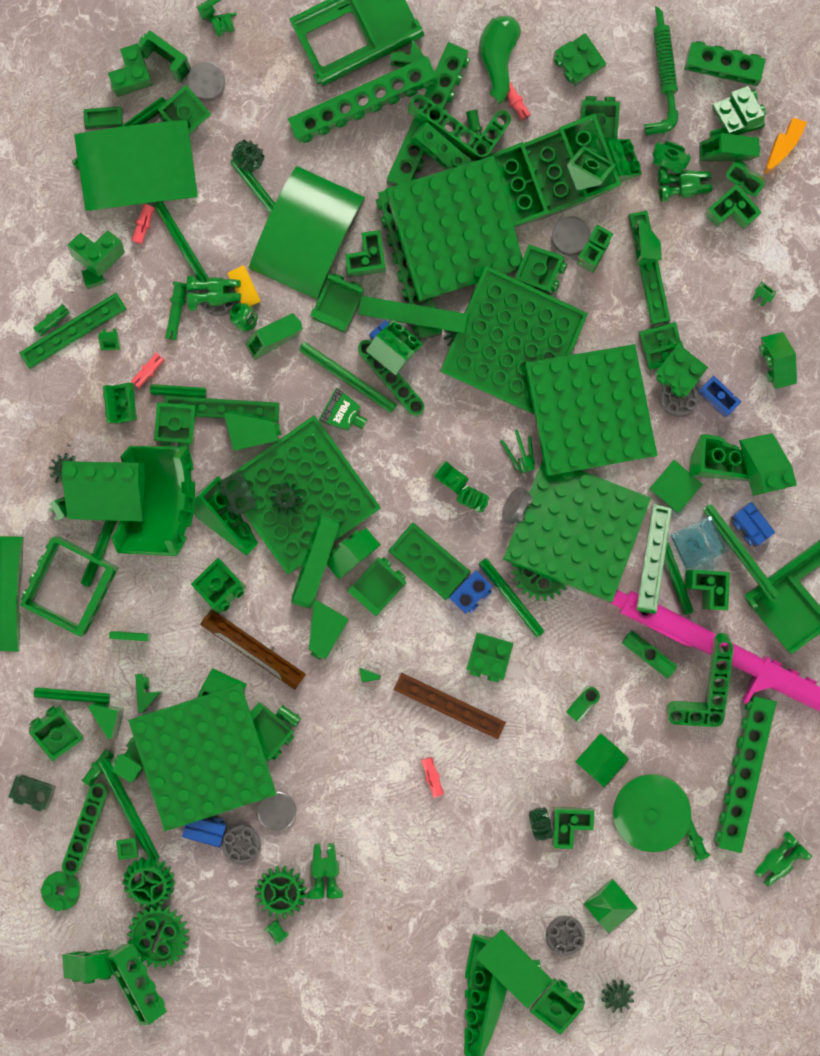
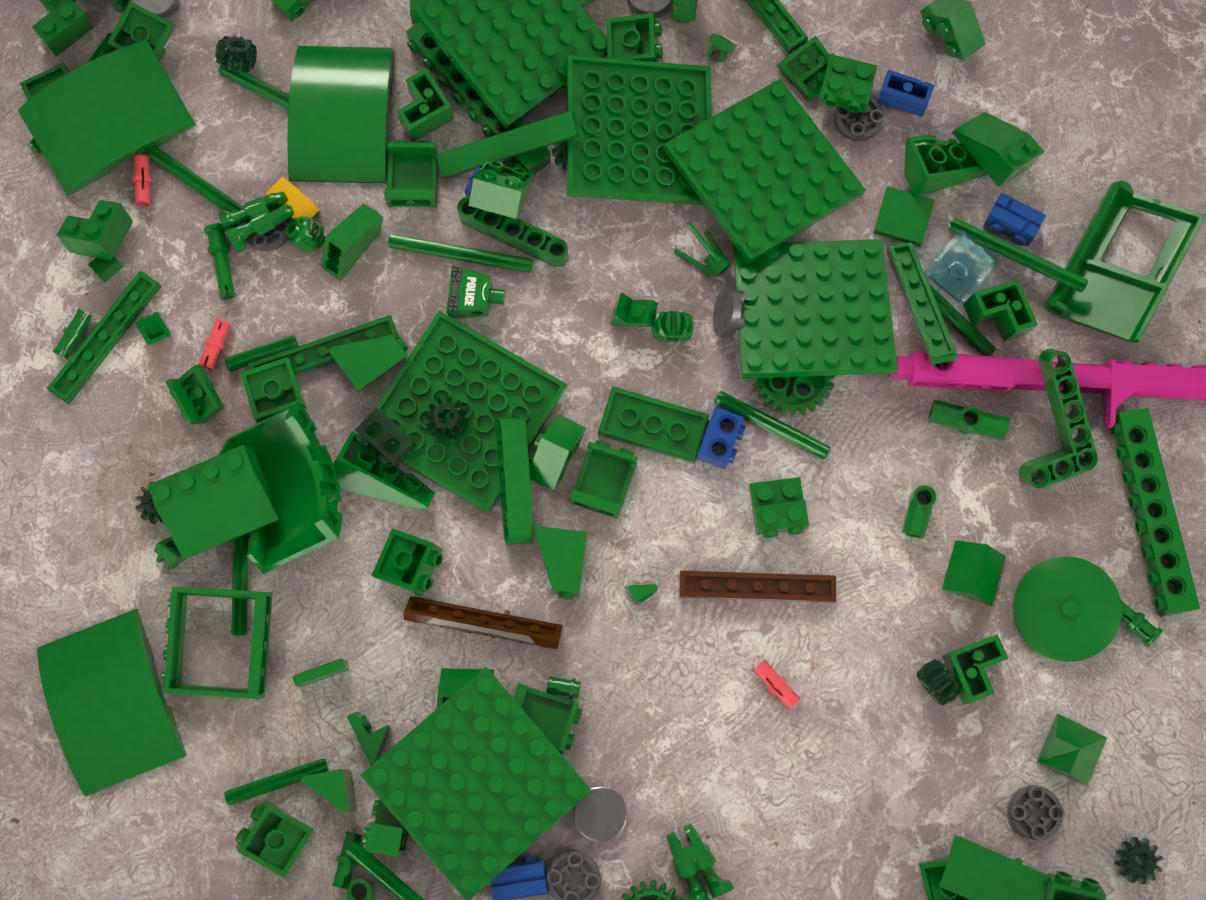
camera: 20 degrees left, 10 degrees down
none -> green tile [707,33,737,62]

